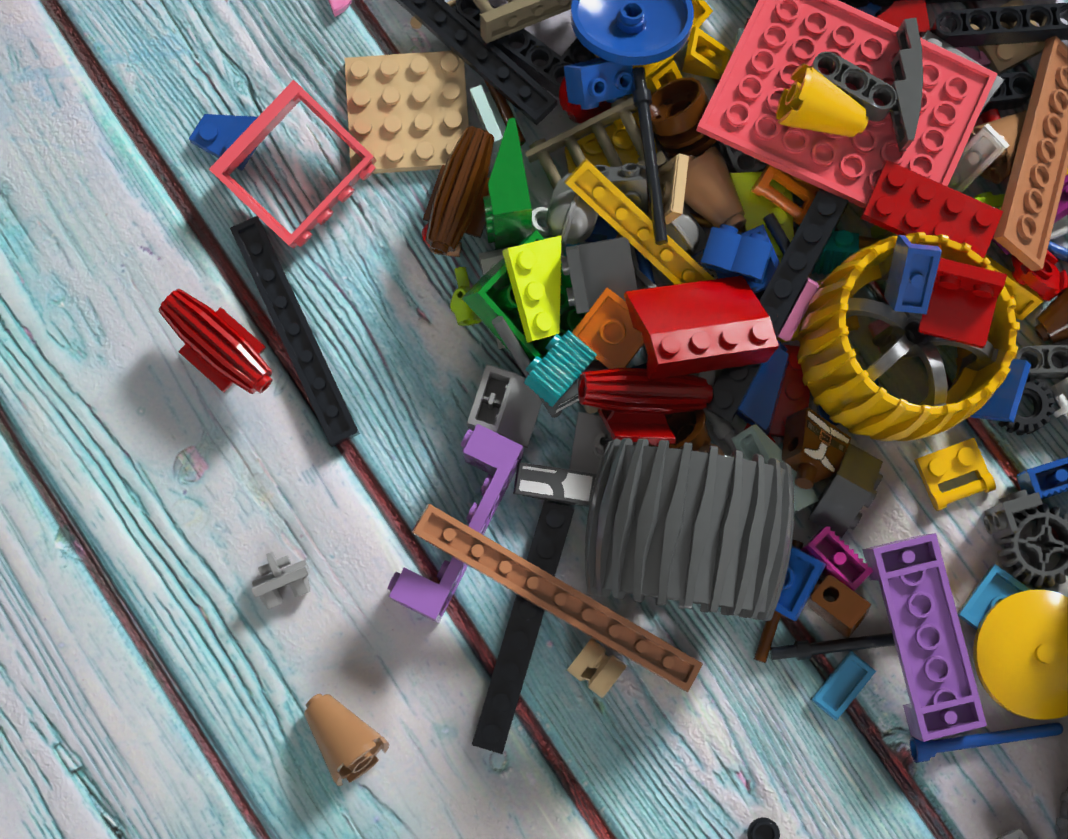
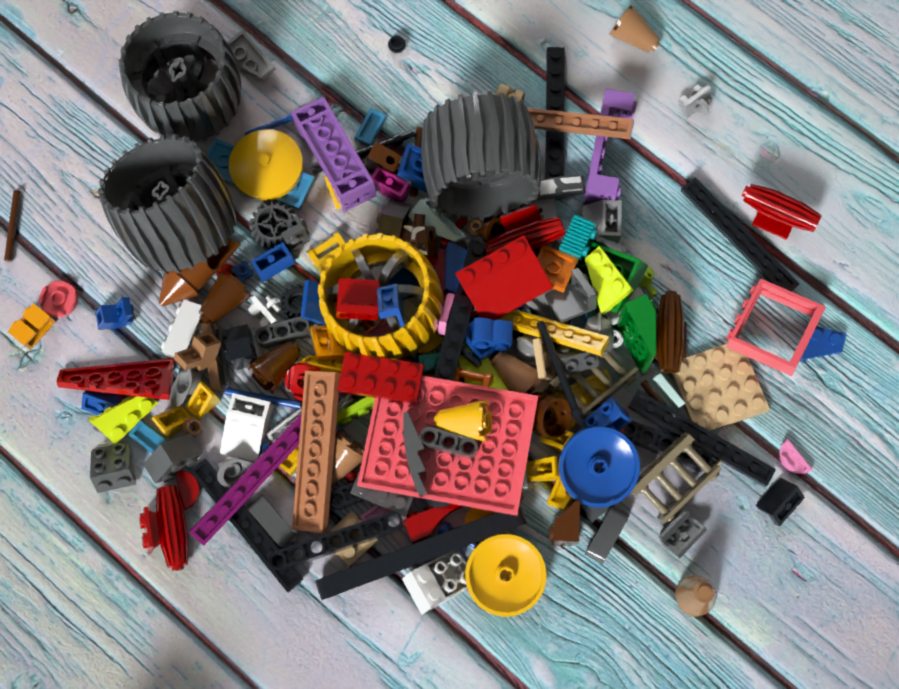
camera: 170 degrees right, 5 degrees down
white tile [948,124,1010,193] -> none

